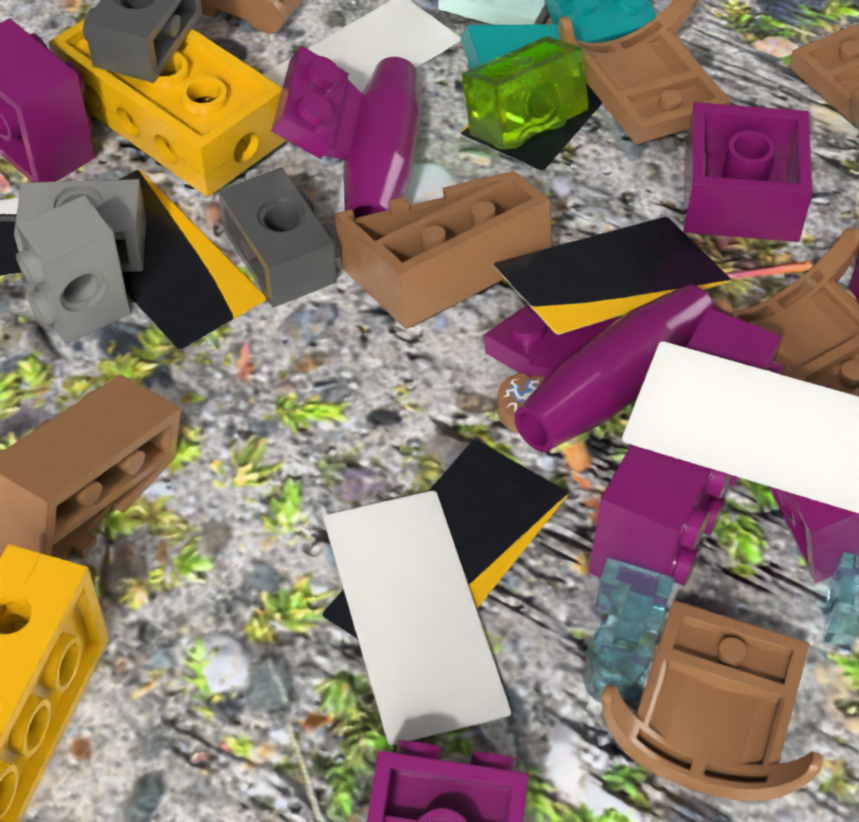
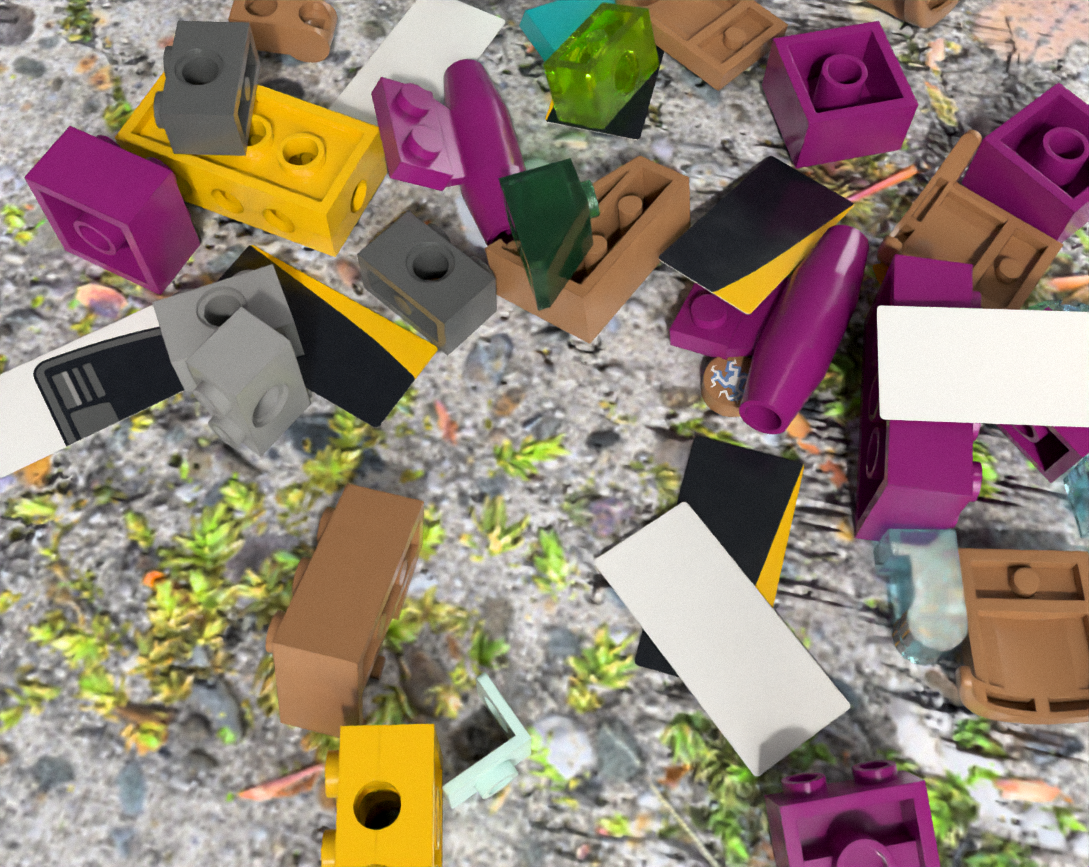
camera: 20 degrees left, 10 degrees up
none -> light aqua bracket [442,672,531,809]
none -> clear green slope [498,158,600,311]

